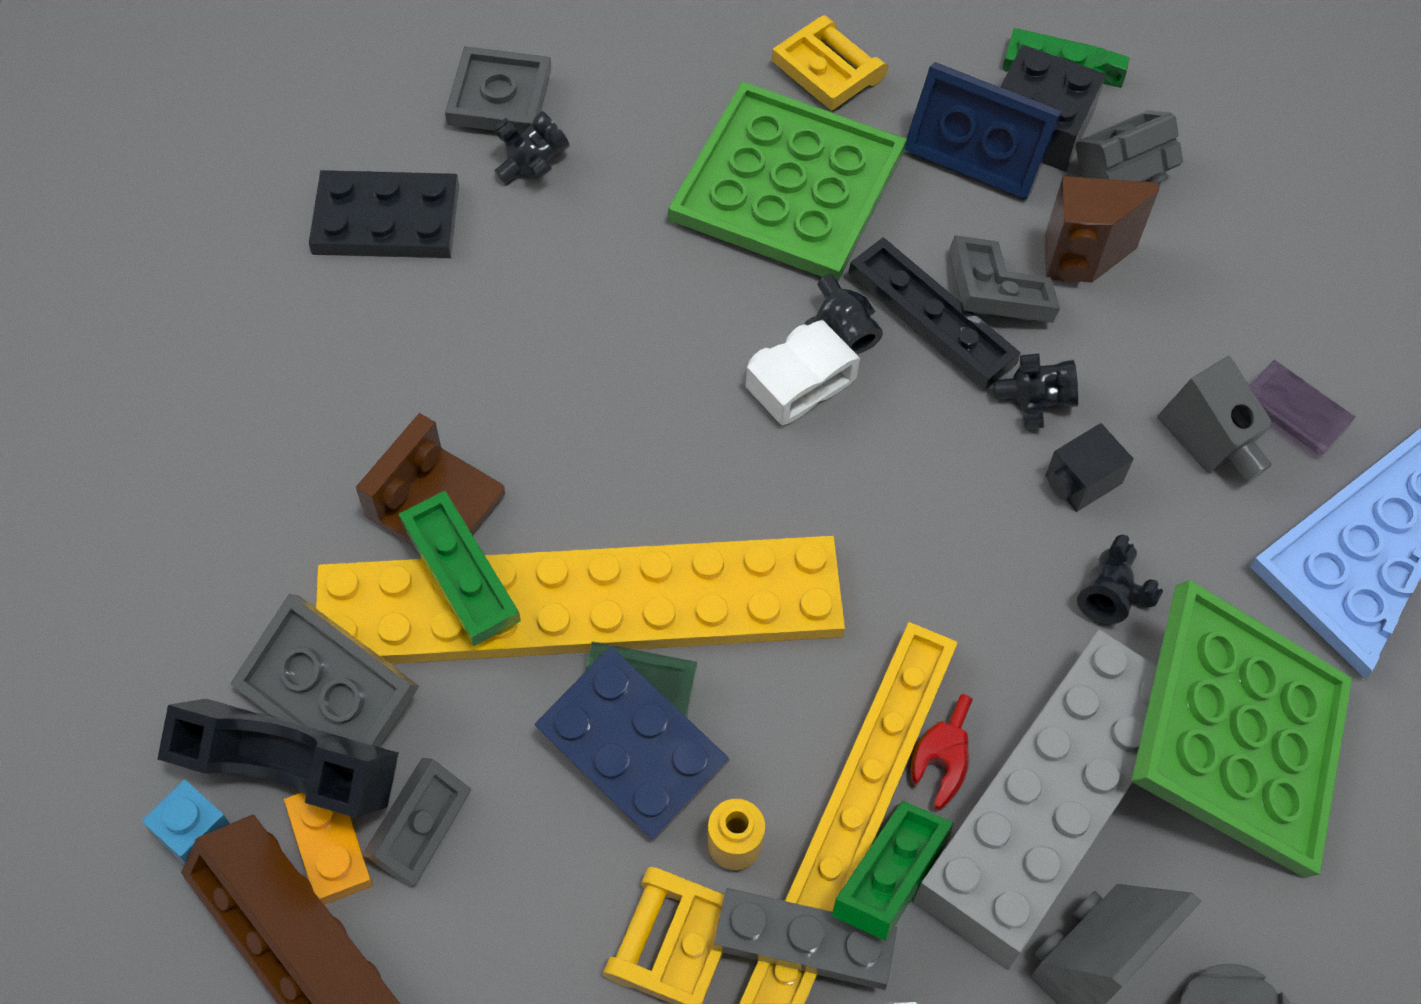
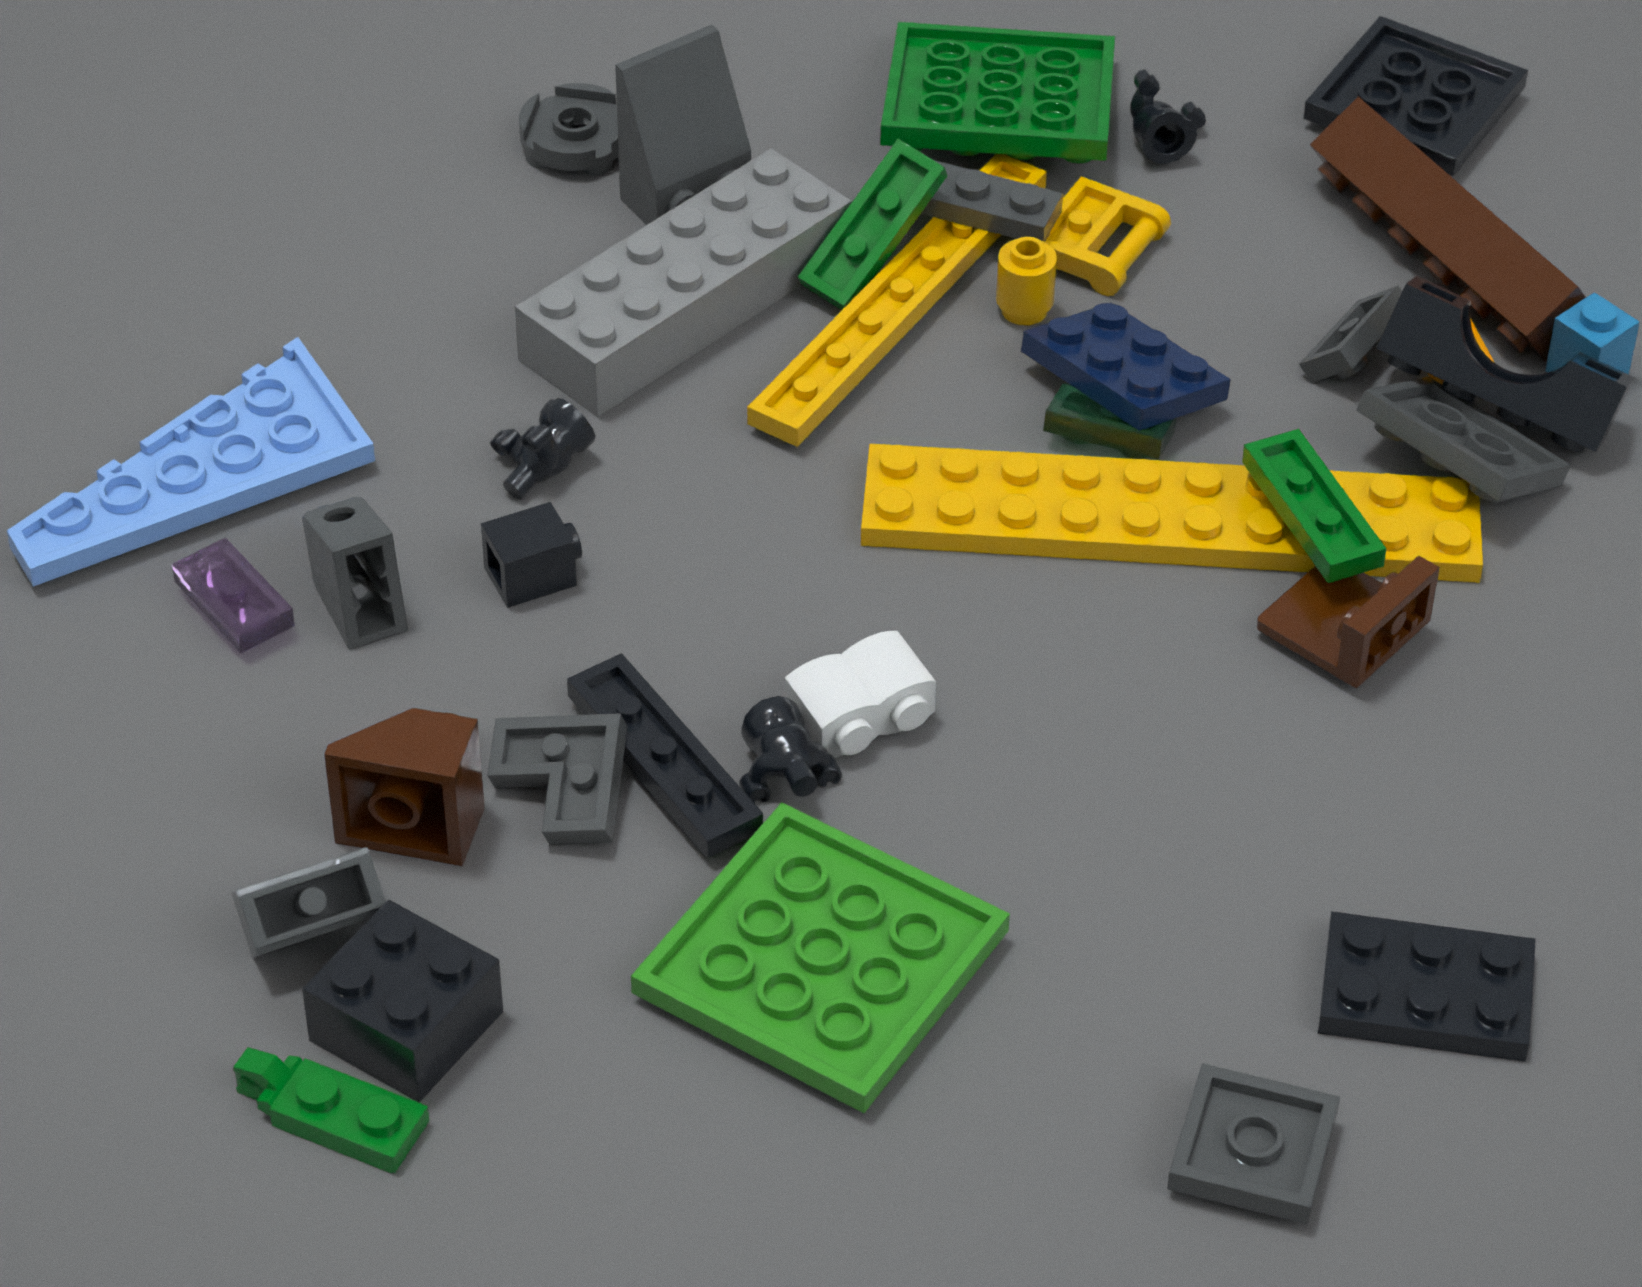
camera: 170 degrees left, 15 degrees down
black piece [493,111,570,184] -> none
yellow plate [772,15,888,111] -> none
dark blue plate [905,62,1062,199] -> none
red hand [911,694,973,812] -> none
black piece [993,353,1078,429] -> none
bright green plate [1131,580,1352,877] -> none

